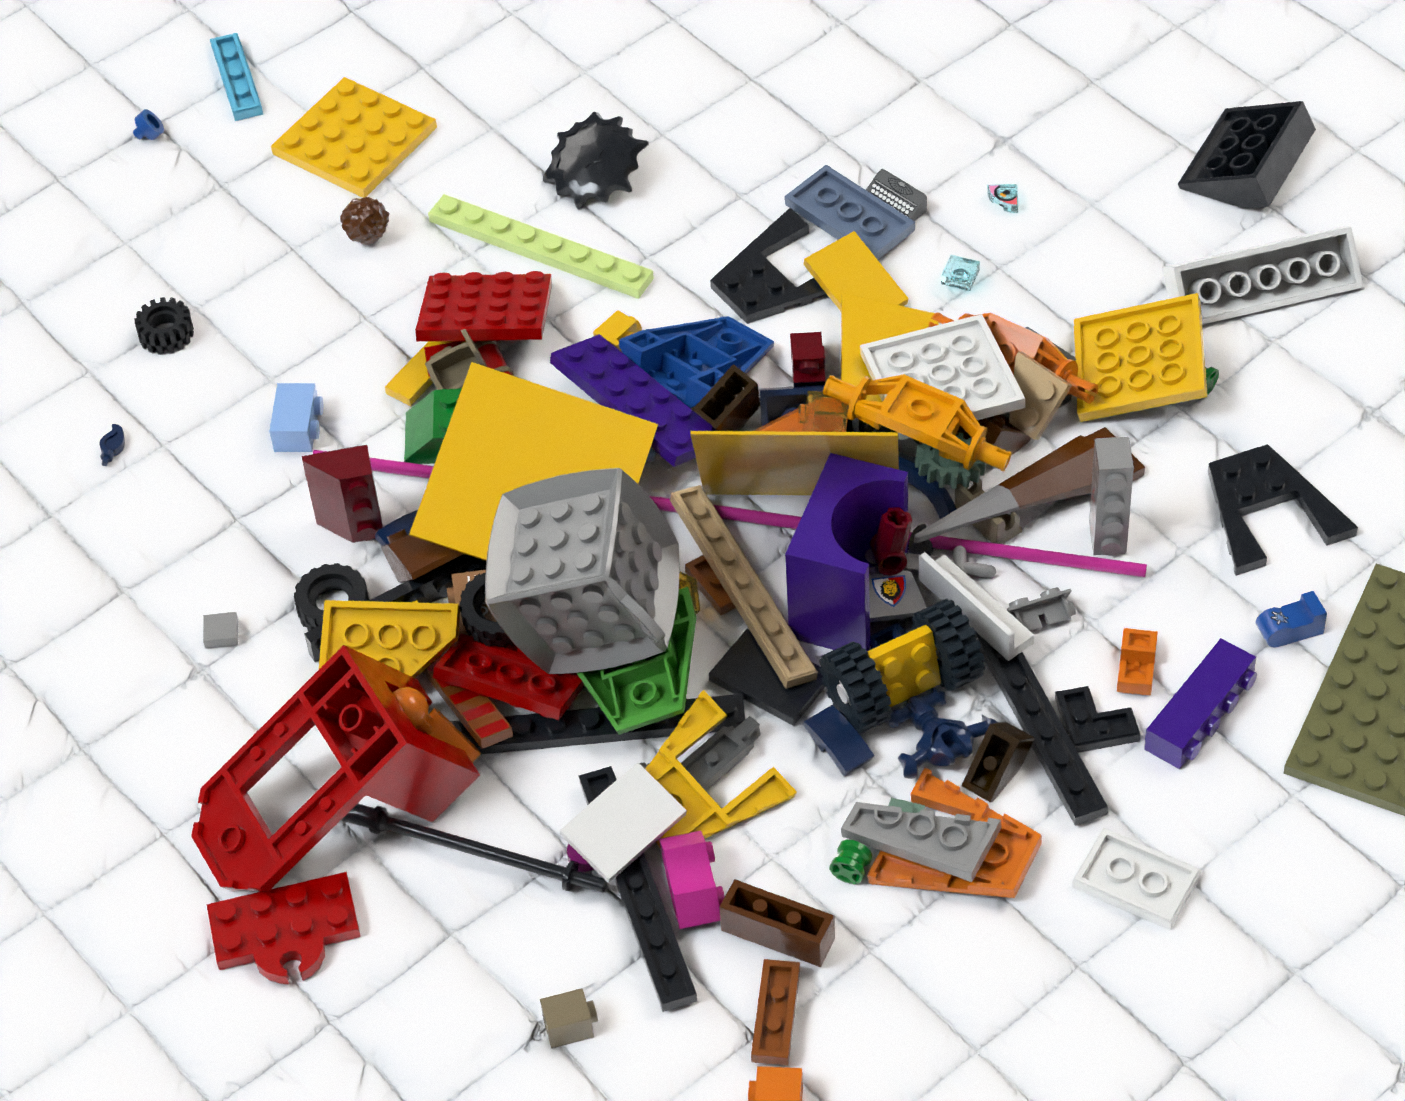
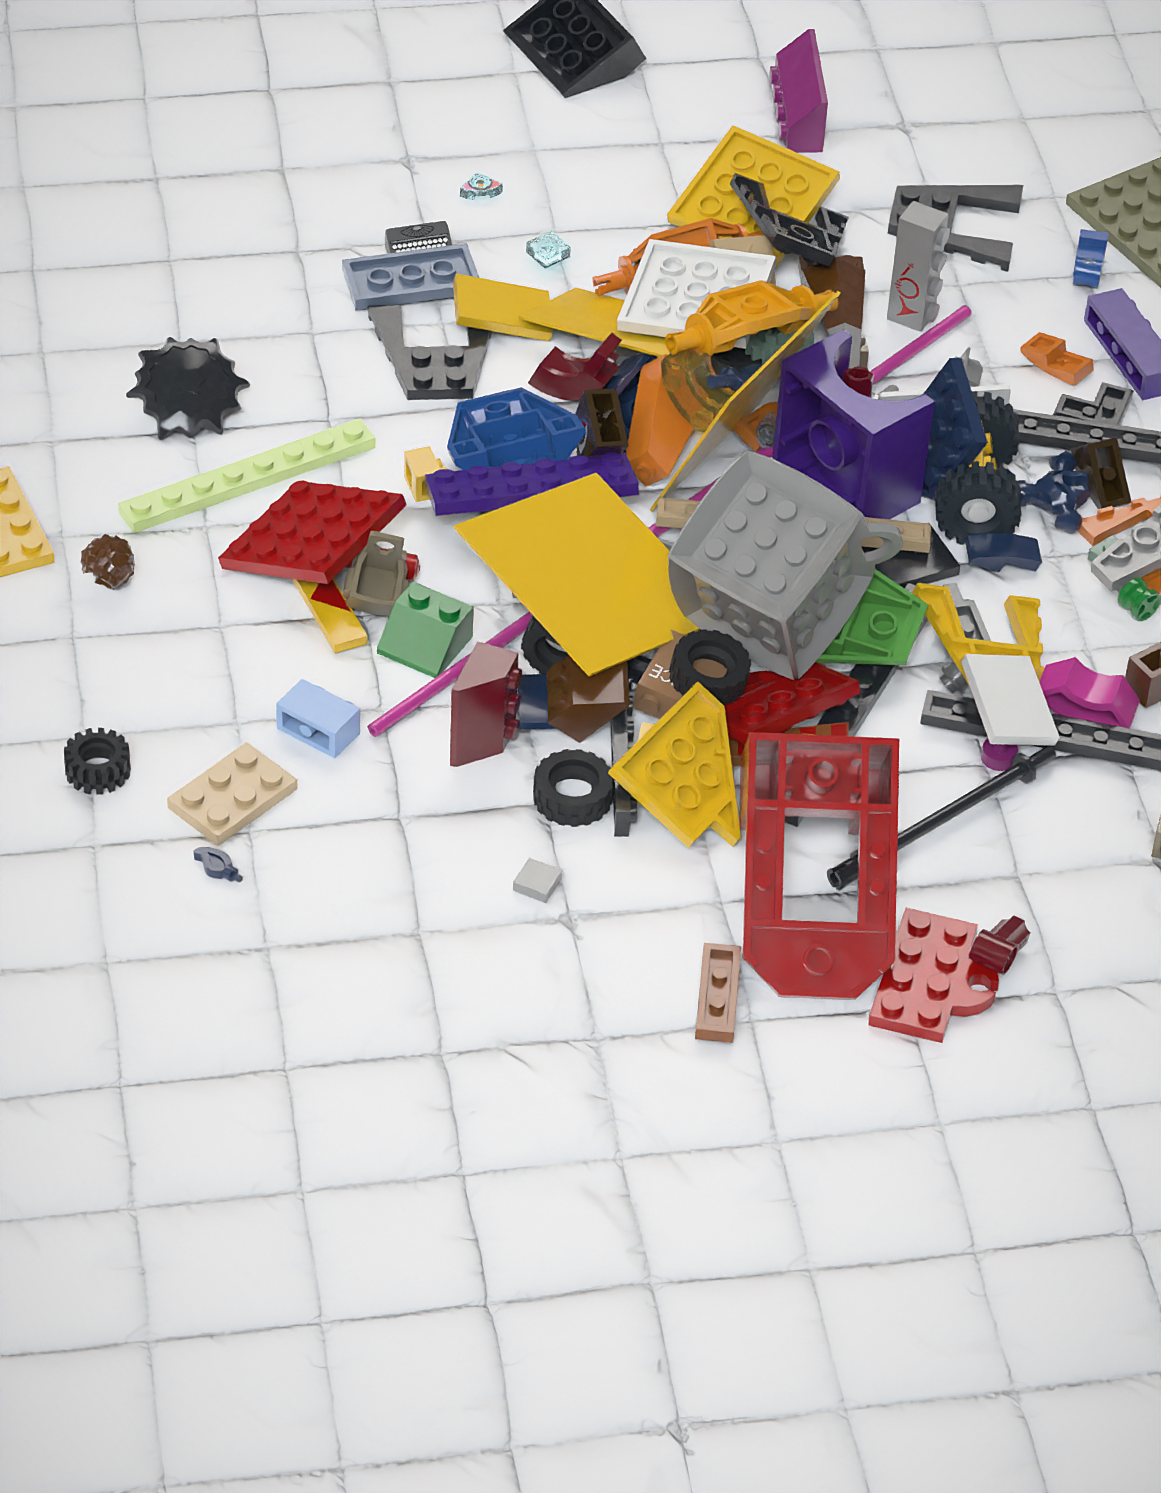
camera: 65 degrees left, 5 degrees down
white slope [1162,226,1363,325] -> none
none -> tan plate [167,742,298,846]
none -> plate [695,942,741,1043]
none -> black wing [730,173,849,267]
none -> magenta slope [769,29,828,153]
none -> dark blue plate [923,358,988,500]
none -> dark red piece [969,915,1031,975]

